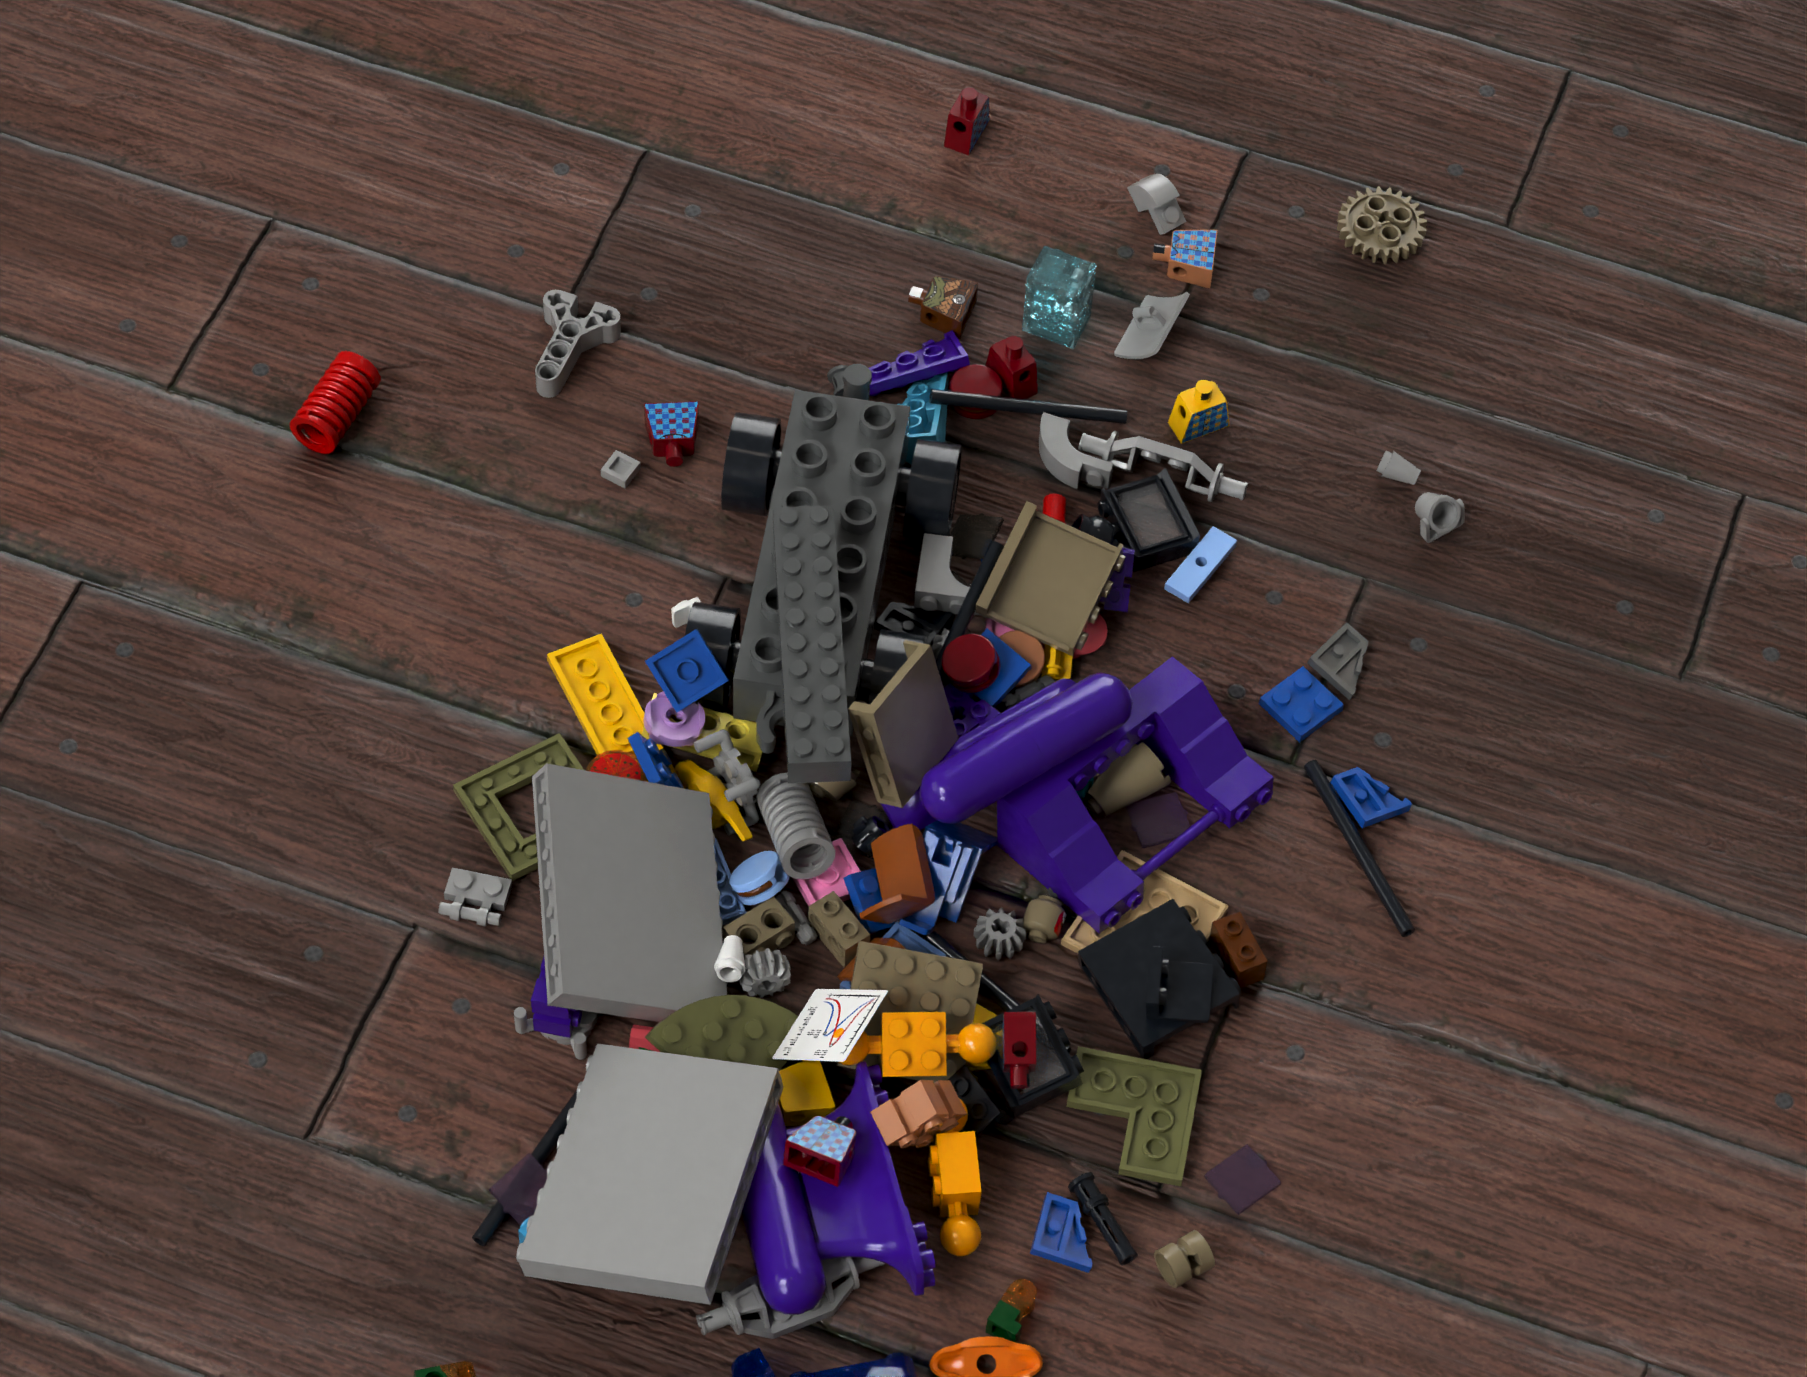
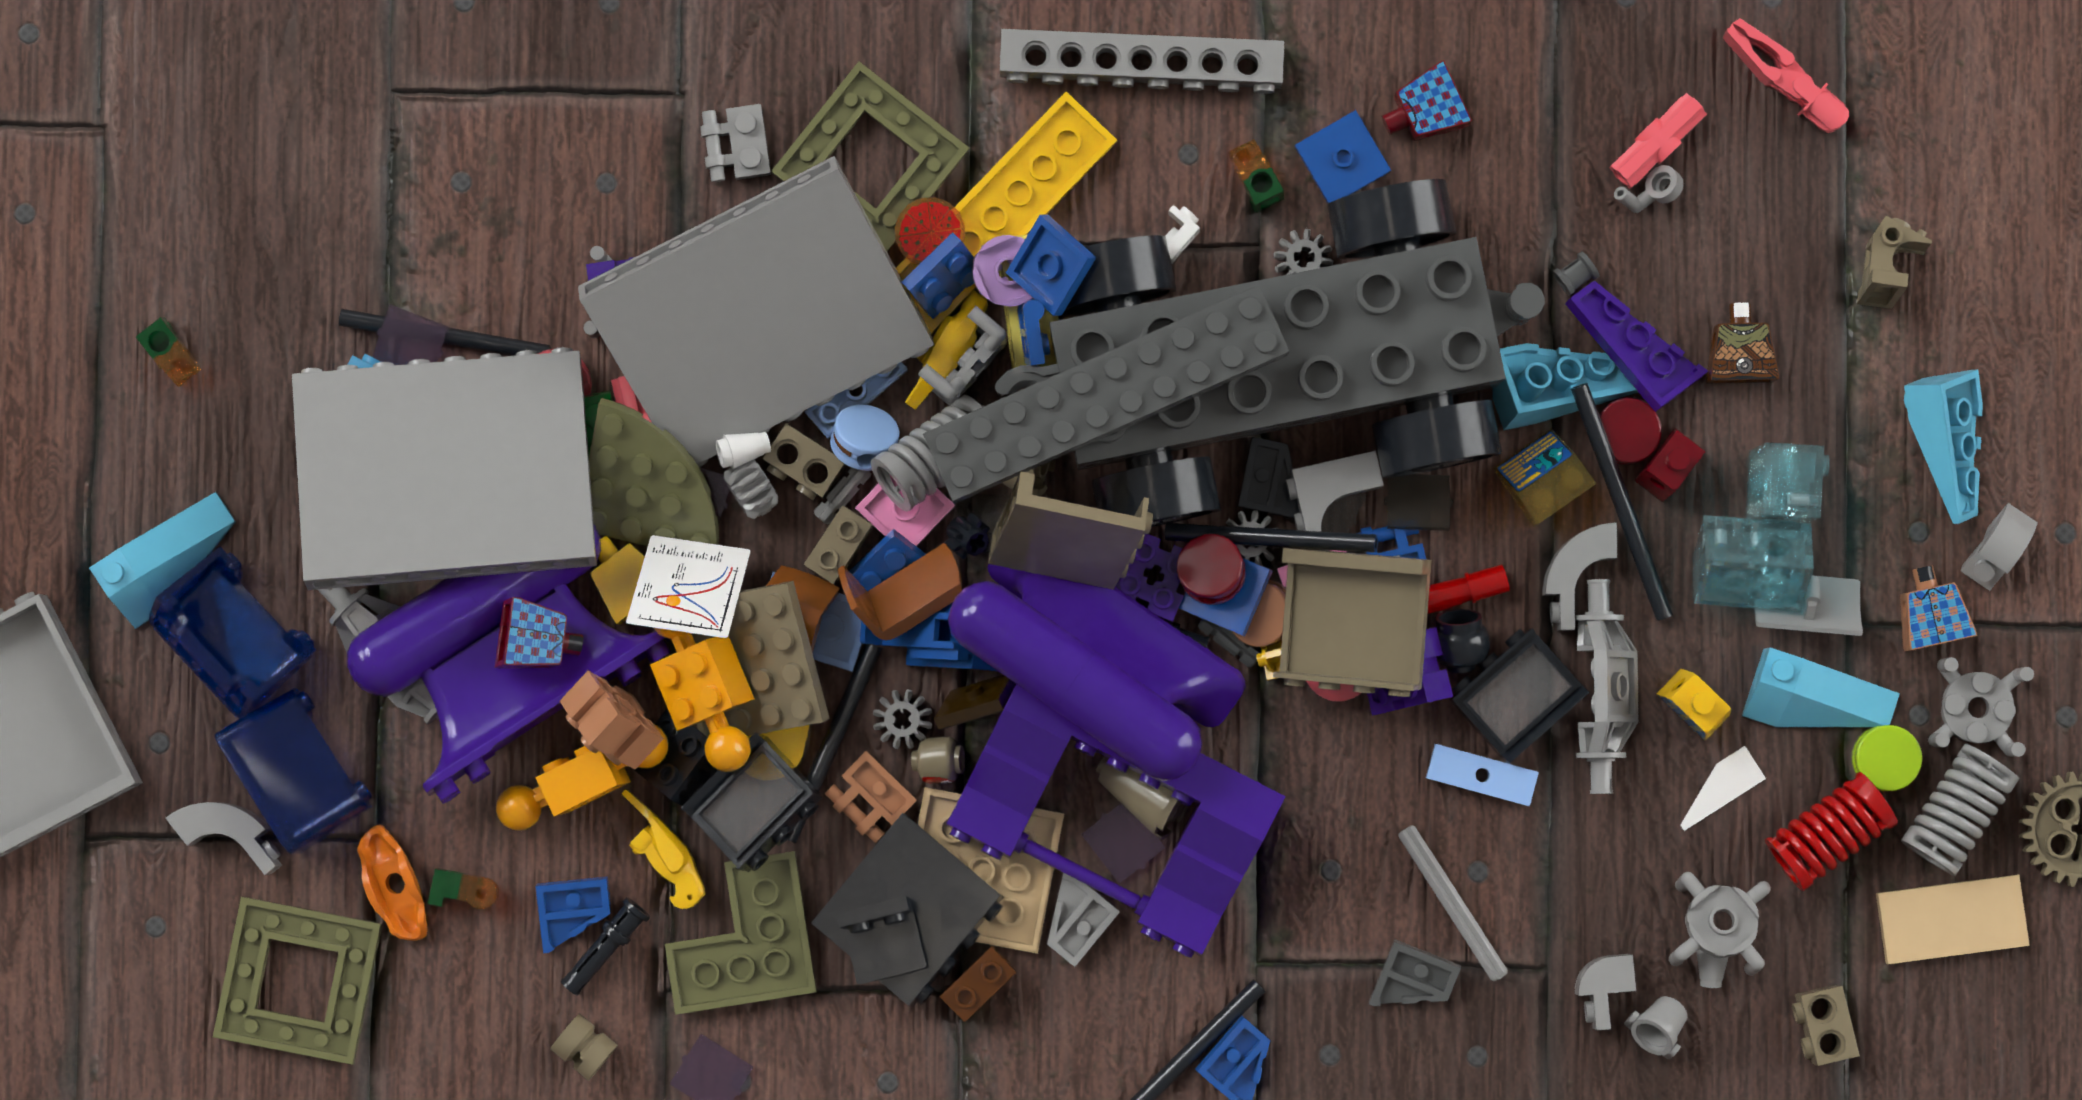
camera: 80 degrees right, 30 degrees up
light grey plate [601,450,641,488] -> none
dark red torso [944,87,990,156] -> none
dark red torso [1002,1012,1036,1089] -> none
blue plate [1259,666,1344,743] -> none
none -> yellow animal [622,790,705,909]
none -> nougat plate [825,751,917,843]
none -> dark brown plate [934,675,1016,730]
none -> light grey brick [1000,29,1284,94]
none -> blue plate [1017,299,1050,366]
none -> light grey wing [1047,873,1120,967]
none -> leg [1228,139,1284,213]
none -> light grey gear [1273,229,1333,275]
none -> blue plate [1294,110,1391,204]
none -> light grey axle [1398,825,1508,981]
none -> slope [1493,428,1596,527]
none -> light grey brick [1575,954,1636,1030]
none -> coral piece [1609,93,1707,189]
none -> light grey plate [1614,165,1683,213]
none -> light grey plate [1669,872,1771,976]
none -> white sticker [1680,746,1766,831]
none -> clear light blue piece [1692,515,1814,612]
none -> coral arm [1723,18,1849,133]
none -> medium azure wedge [1742,647,1900,727]
none -> red piece [1765,772,1898,891]
none -> dark tan brick [1792,984,1860,1066]
none -> lime head [1852,725,1922,791]
none -> dark tan tile [1857,216,1932,309]
none -> tan tile [1876,875,2030,964]
none -> light grey piece [1901,744,2020,876]
none -> medium azure wedge [1904,369,1983,524]
none -> light grey plate [1928,657,2034,757]

